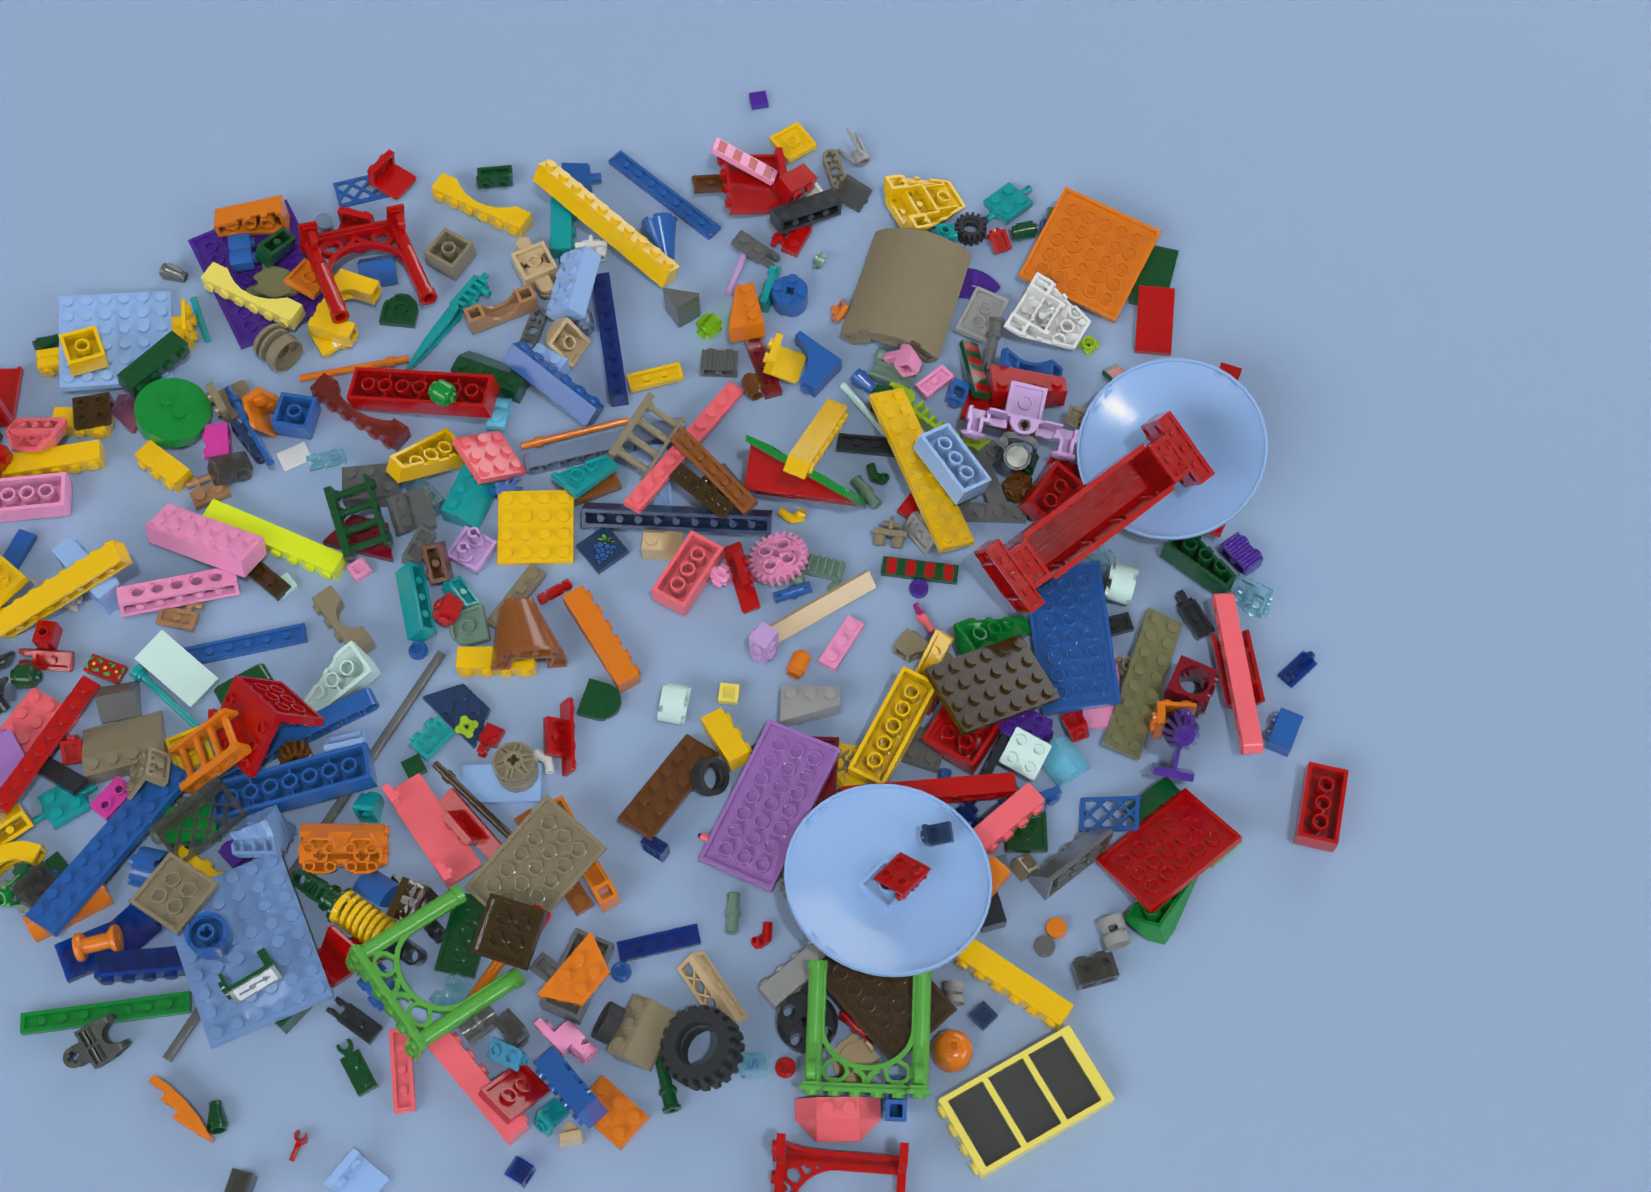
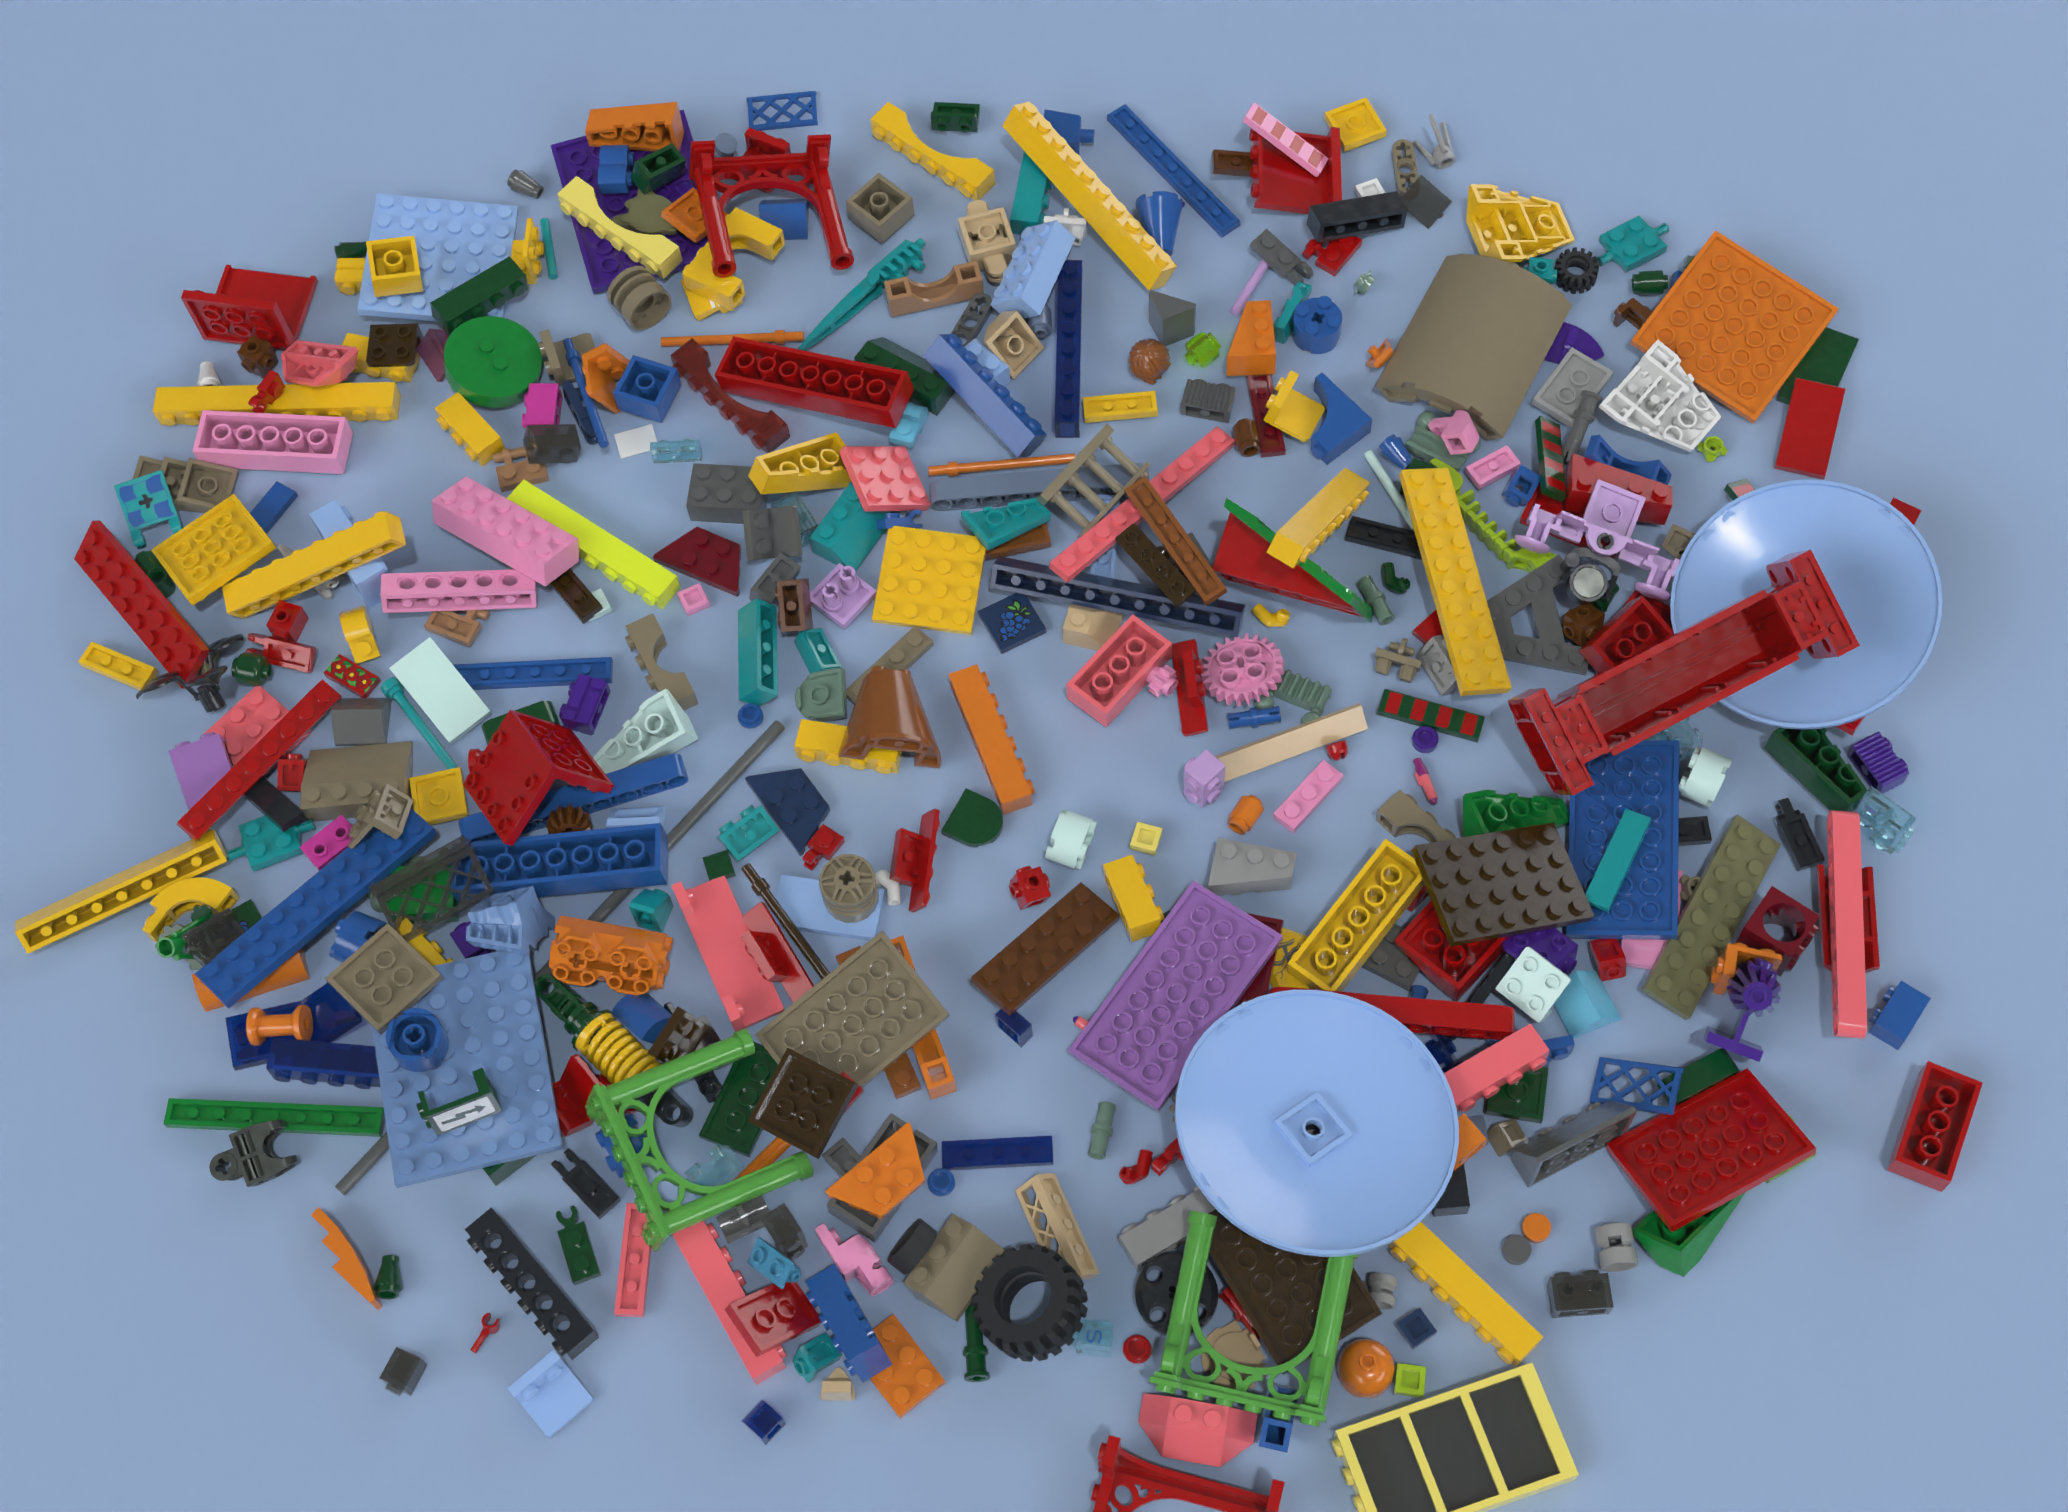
camera: 15 degrees right, 0 degrees up
orange fence [167,708,252,794] -> none
dark green fence [323,474,393,562] -> none
red bracket [367,149,416,200] -> none
dark green tile [379,293,419,329] -> none
green head [428,379,458,407] -> none
red brick [431,592,464,627] -> none
lime plate [455,716,478,738] -> none
red axle [537,579,573,605] -> none
black tyre [691,757,730,796] -> none
dark purple tile [749,90,769,110] -> none
red brick [775,163,818,202] -> none
red hinge [873,852,931,901] -> none
light blue brick [913,422,992,505] -> none
yellow tile [915,629,954,676] -> none
dark blue bracket [920,821,954,847] -> none
red bracket [985,227,1012,255] -> none
clear blue hinge [1277,651,1318,689] -> none
none -> yellow brick [339,605,381,664]
none -> black brick [464,1207,599,1360]
none -> dark purple brick [559,674,611,736]
none -> red brick [1009,866,1051,910]
none -> dark orange hair [1128,338,1171,385]
none -> red plate [1151,1138,1184,1176]
none -> red hinge [1326,740,1348,761]
none -> lime plate [1394,1363,1426,1398]
none -> teal tile [1585,809,1651,913]
none -> reddish brown bracket [1613,298,1652,330]

